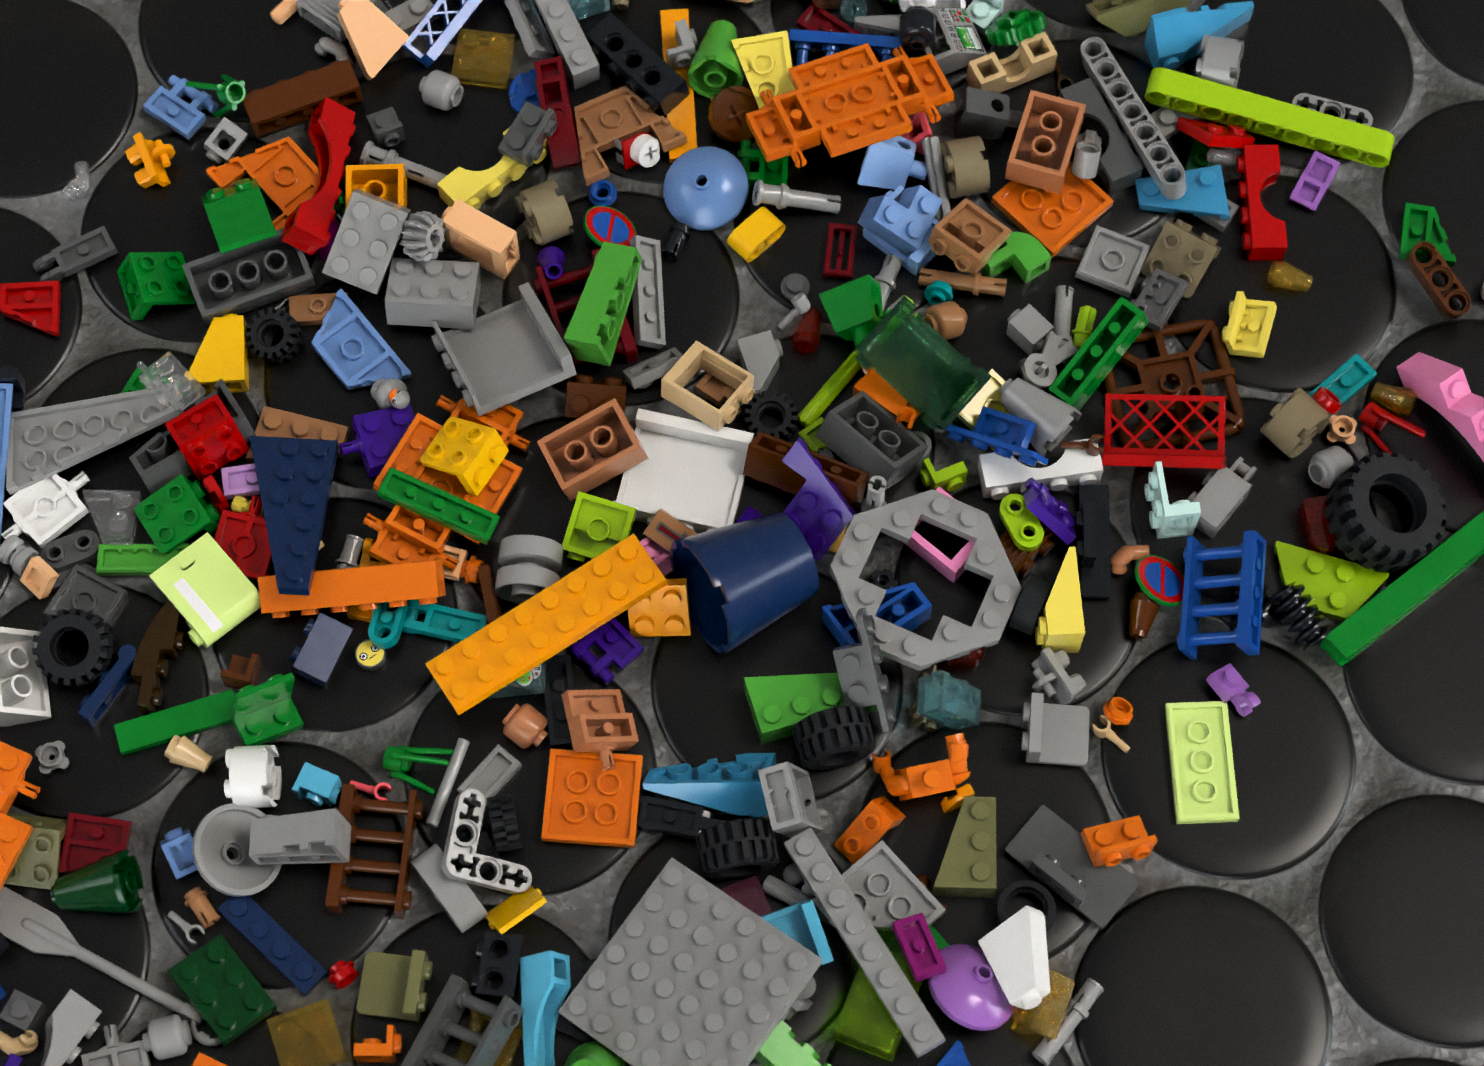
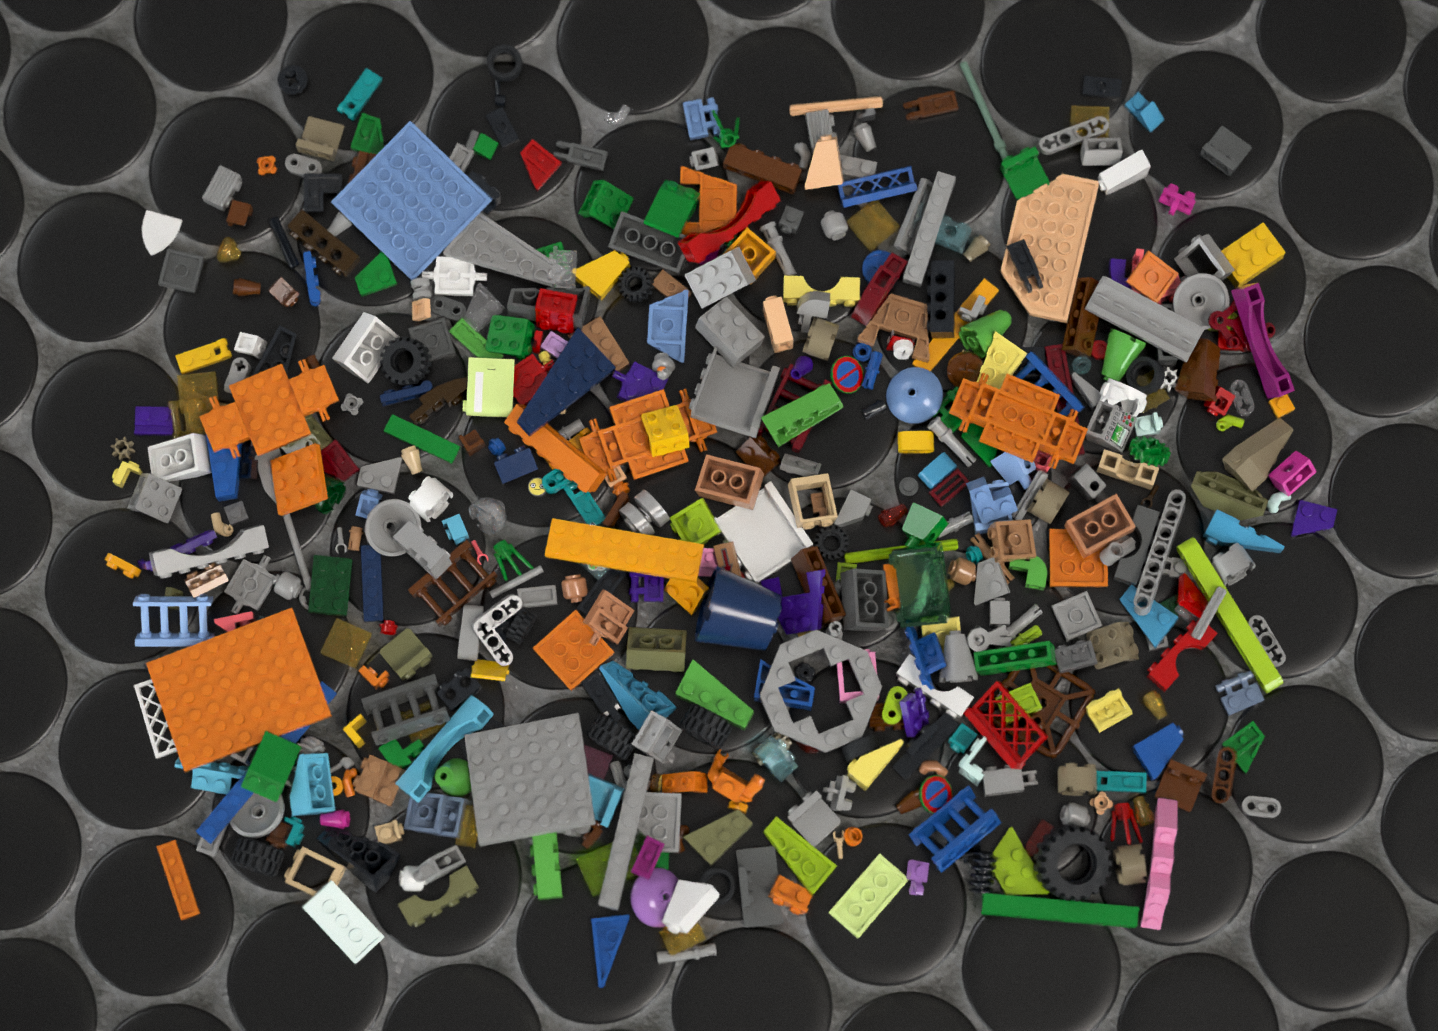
camera: 45 degrees right, 10 degrees up
light orange hips [125,132,175,188] -> none
green bracket [231,673,304,746] -> none
green tile [377,467,500,545] -> none
light grey gear [400,211,446,262] -> none
dark grey bracket [498,101,558,168] -> none
light grey plate [630,235,666,350] -> none
light grey hand [778,292,810,330] -> none
dark grey bracket [833,607,896,733] -> none
black head [899,6,936,51] -> none
lime bracket [919,457,968,492] -> none
reddish brown hand [1061,434,1104,457] -> none
medium lavender slope [1289,151,1341,211] -> none
red tile [1313,387,1342,415] -> none
none -> orange plate [270,443,328,516]
none -> light grey wing [357,457,403,494]
none -> clear cylinder [469,497,507,536]
none -> blue plate [488,438,506,456]
none -> reddish brown bracket [582,820,603,851]
none -> olive slope [626,627,687,672]
none -> clear orange tile [651,773,662,793]
none -> lime wing [763,817,837,896]
none -> light grey brick [797,291,830,333]
none -> blue axle [861,351,883,390]
none -> dark azure beam [918,452,957,490]
none -> teal bracket [948,723,978,754]
none -> green wing [961,423,997,468]
none -> light grey wing [974,558,1010,605]
none -> lime plate [995,683,1042,725]
none -> dark tan brick [1113,844,1147,886]
none -> blue slope [1131,723,1184,781]
none -> reddish brown bracket [1155,759,1207,812]
none -> light grey axle [1191,587,1227,640]
none -> sand blue plate [1215,670,1264,716]

